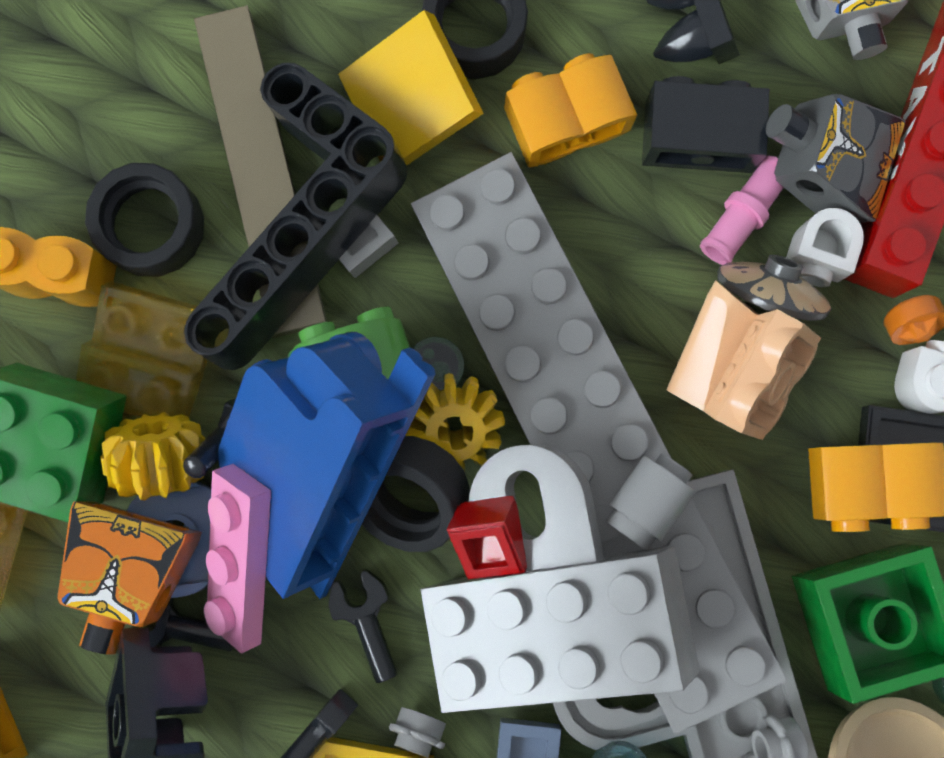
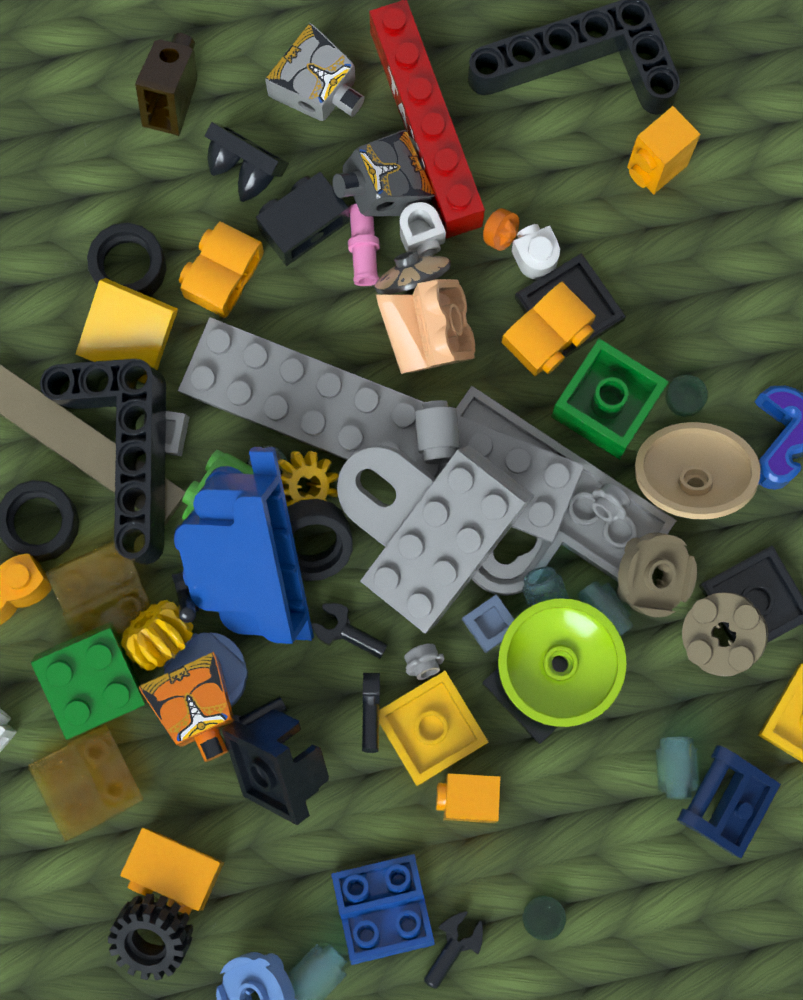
camera: 40 degrees left, 5 degrees down
bright pink plate [204,464,271,654] -> none
red slope [446,496,527,580] -> none

